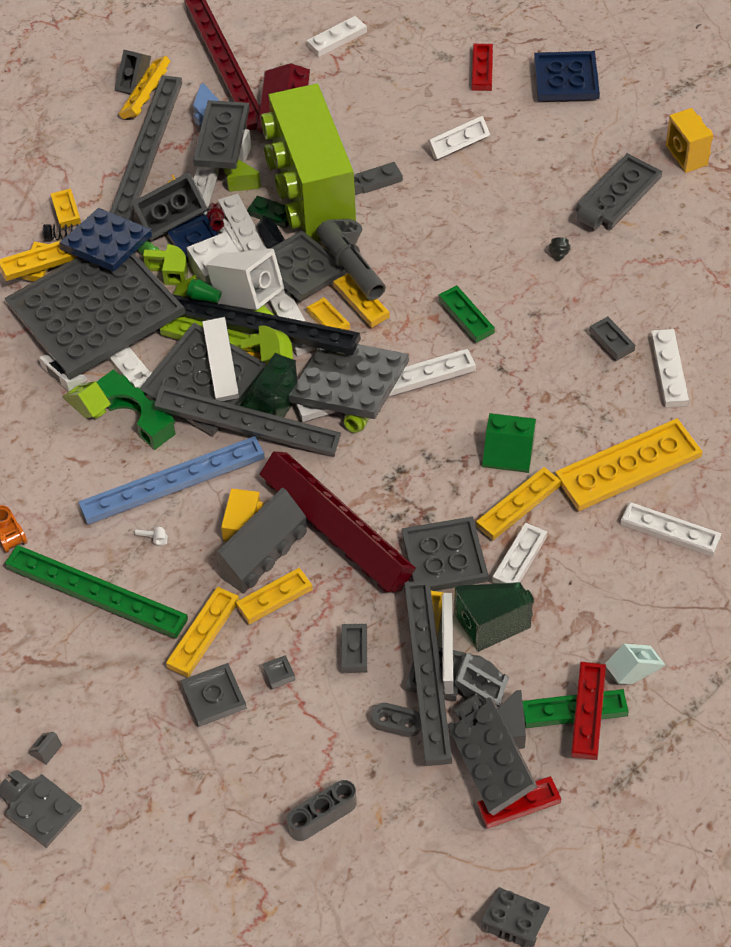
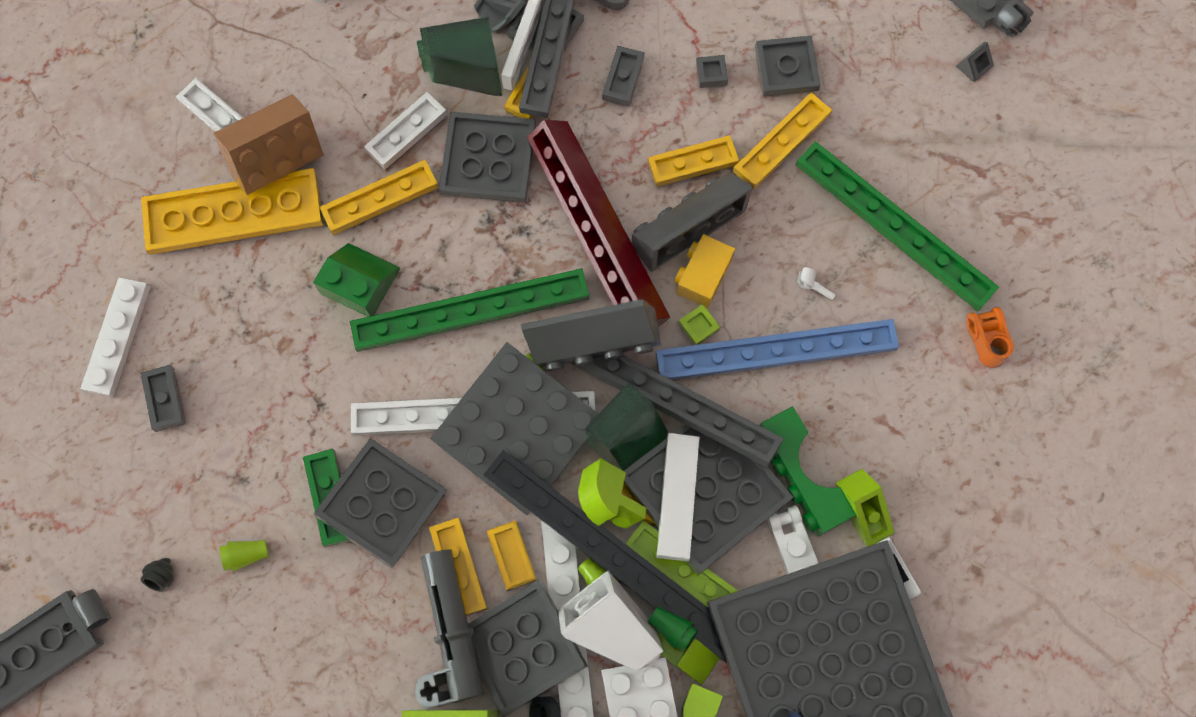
camera: 165 degrees left, 20 degrees up
none -> medium nougat brick [214,94,324,195]
none -> lime cone [219,539,269,572]
none -> dark grey plate [314,438,447,569]
none -> green plate [350,268,589,352]
none -> dark grey slope [521,299,661,371]
none -> lime plate [678,304,720,345]

